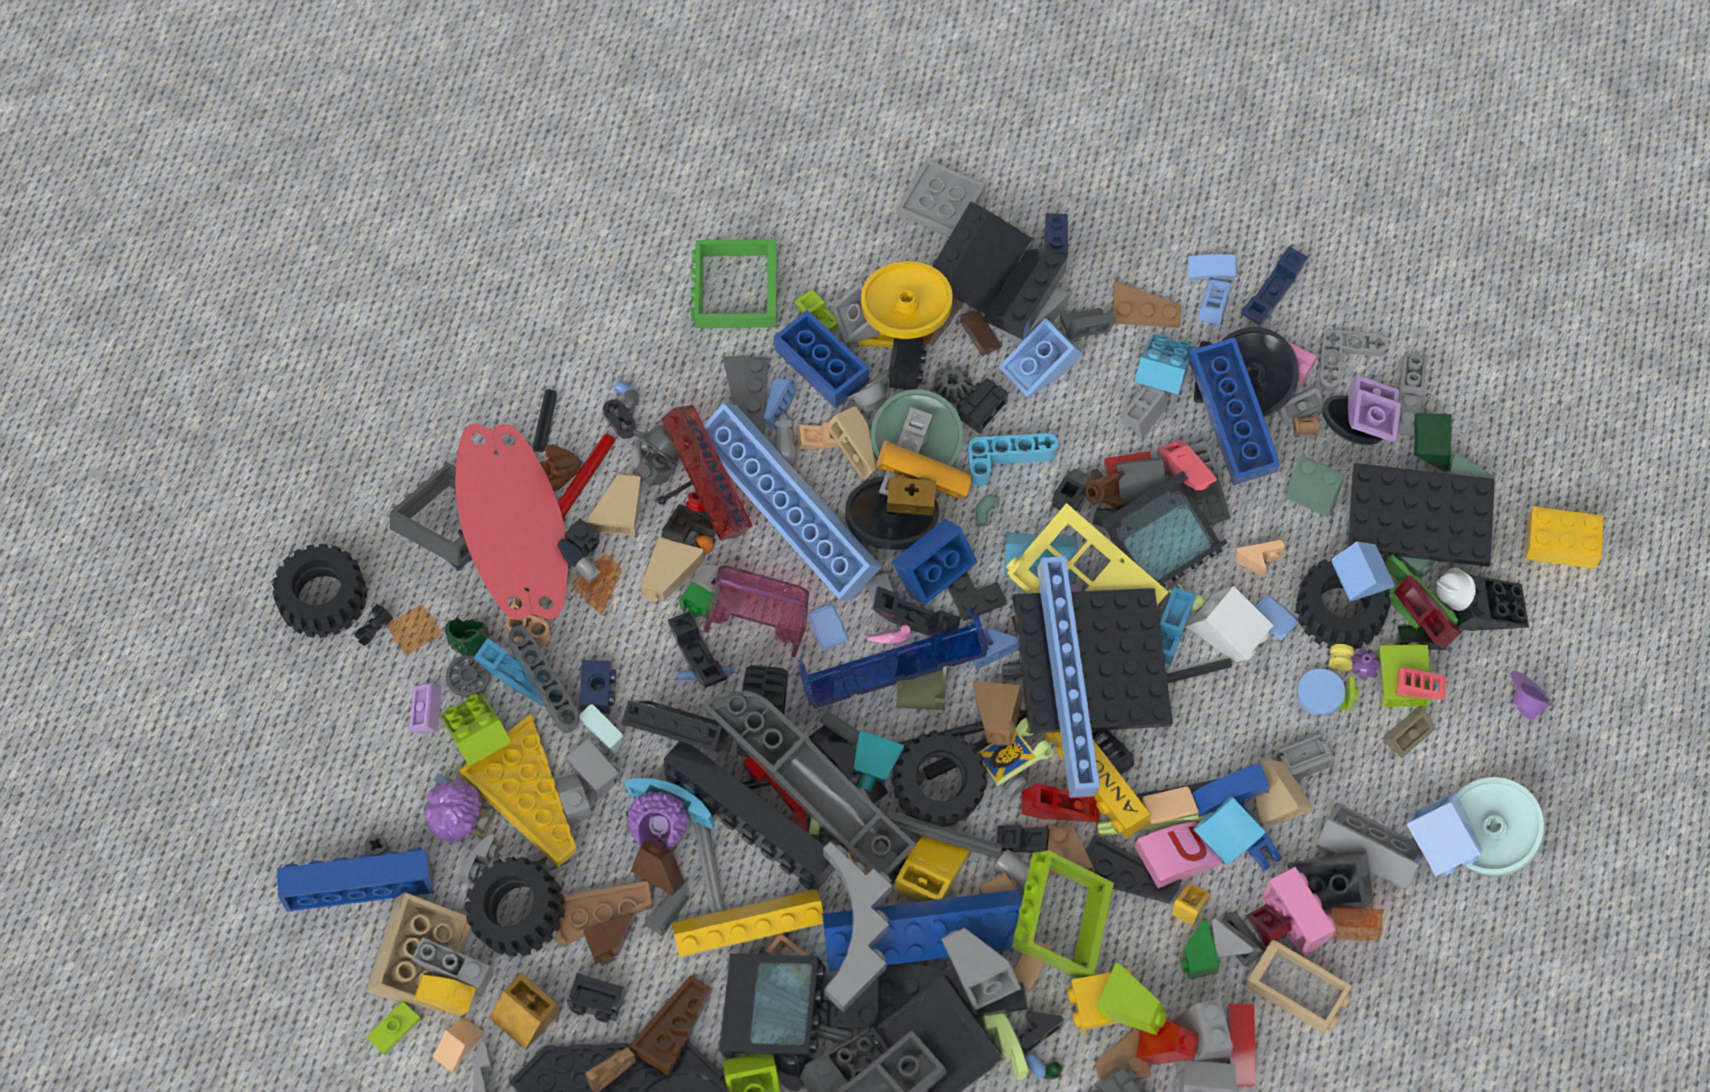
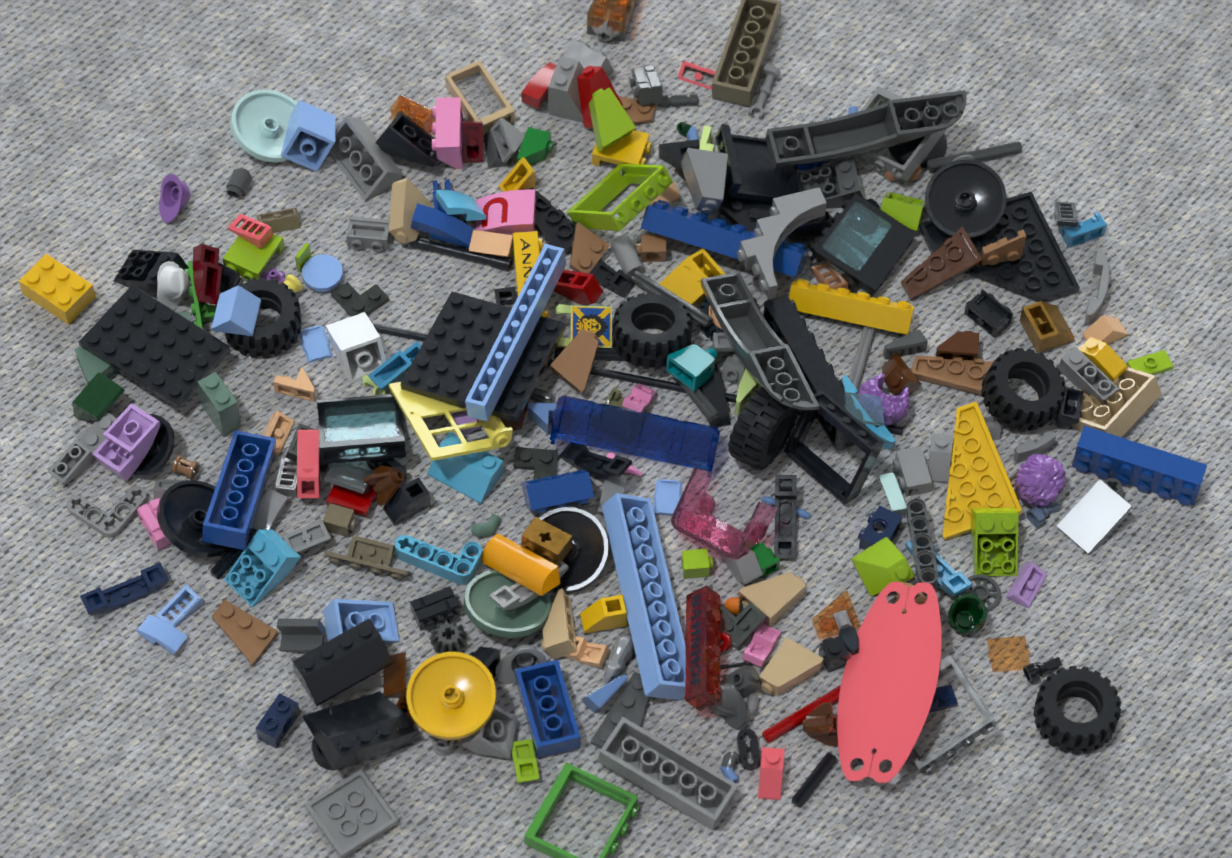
camera: 155 degrees left, 5 degrees down
none -> dark grey brick [226,168,252,199]
none -> light grey slope [252,489,289,530]
none -> light nougat slope [262,410,295,456]
none -> dark tan brick [323,504,357,537]
none -> dark tan bracket [324,535,410,579]
none -> pearl dark grey plate [331,282,389,317]
none -> yellow slope [580,595,627,634]
none -> light grey brick [598,717,738,830]
none -> bright pink slope [622,383,657,414]
none -> lime brick [681,548,713,579]
none -> bright pink slope [742,623,781,668]
none -> coral slope [758,747,785,800]
none -> clear light blue piece [844,392,884,426]
none -> lime slope [850,537,914,596]
none -> black slope [1055,386,1084,426]
none -> tile [1057,479,1132,554]

